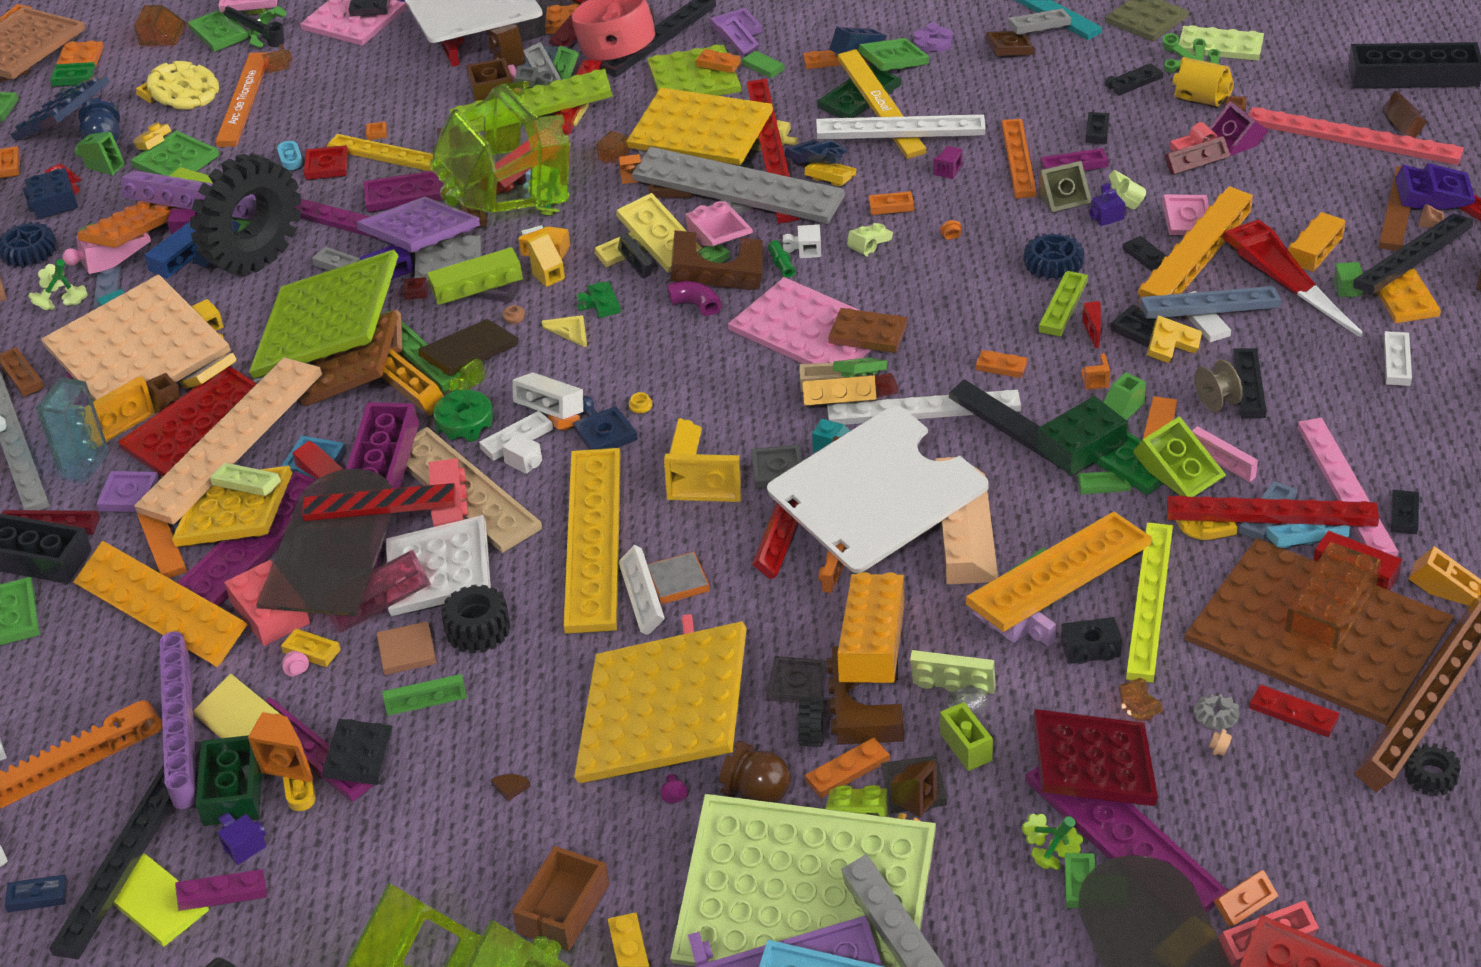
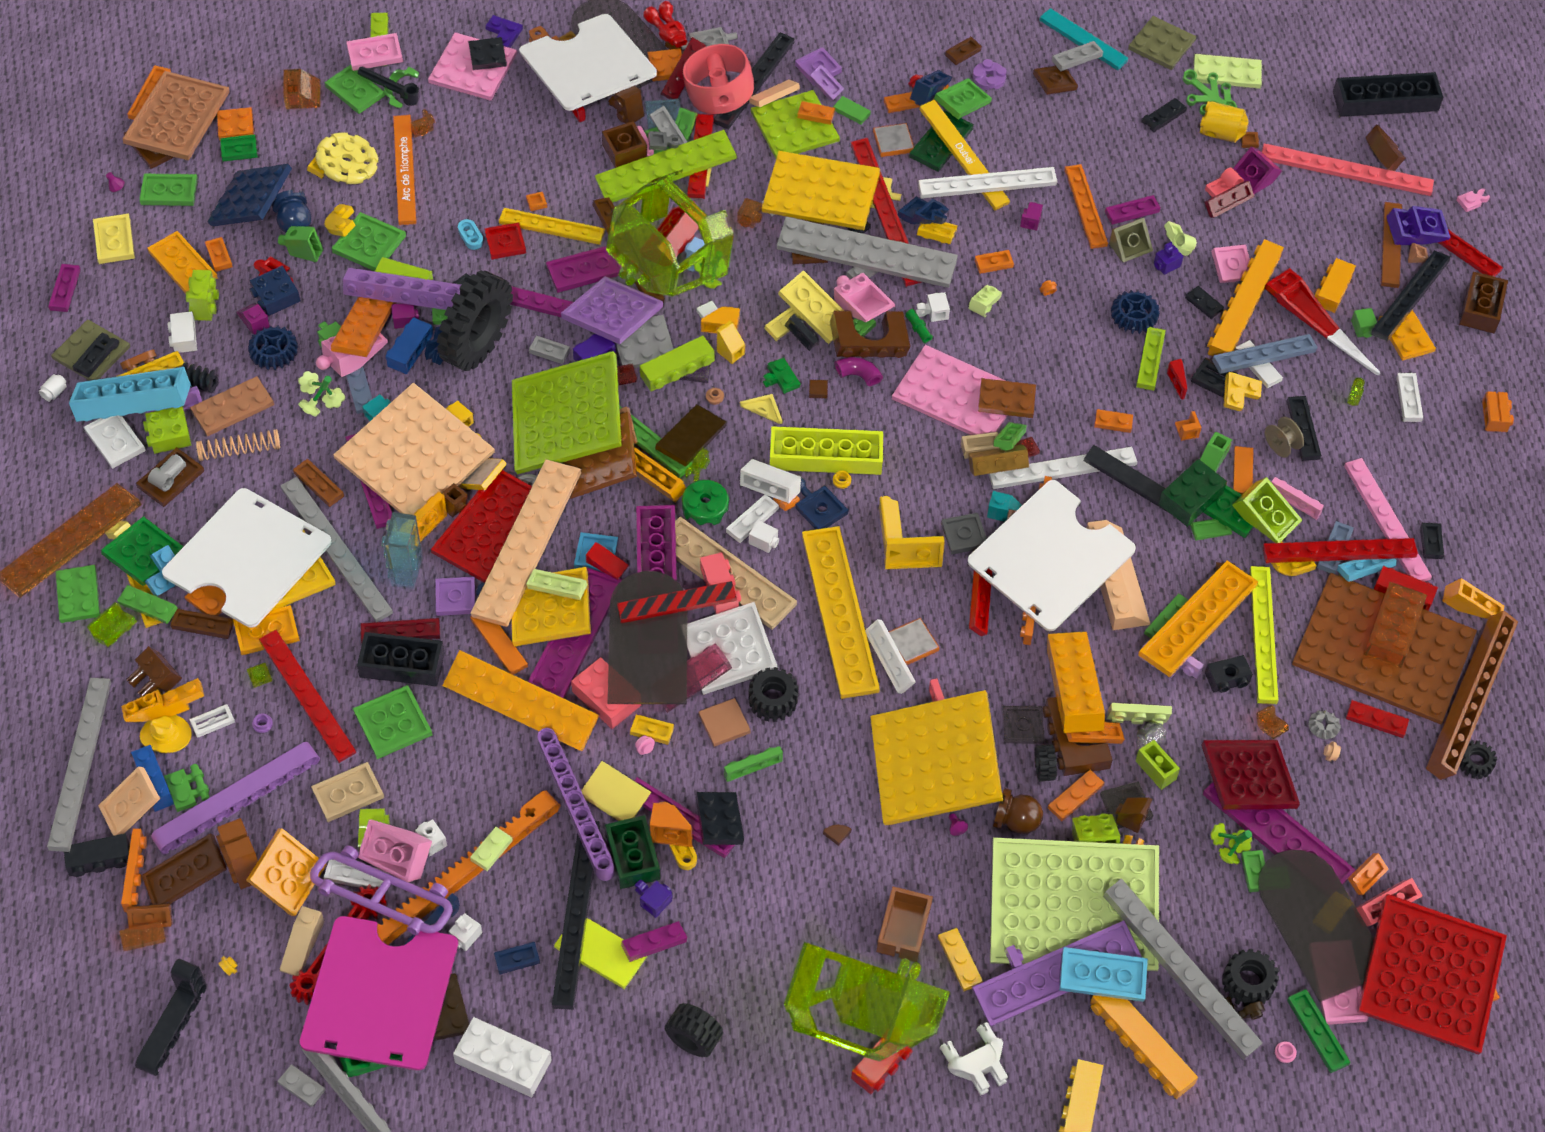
camera: 15 degrees left, 15 degrees up
orange slope [619,154,641,184] -> none
black plate [1085,112,1110,144] -> none
none -> magenta slope [236,304,270,335]
none -> yellowish green plate [470,827,513,871]
none -> light nougat tile [749,80,800,107]
none -> neon yellow brick [770,426,883,475]
none -> reddish brown tile [809,380,828,398]
none -> flat silver tile [873,123,914,157]
none -> reddish brown plate [945,37,982,65]
none -> orange plate [1066,722,1125,744]
none -> clear neon green bar [1347,377,1365,406]

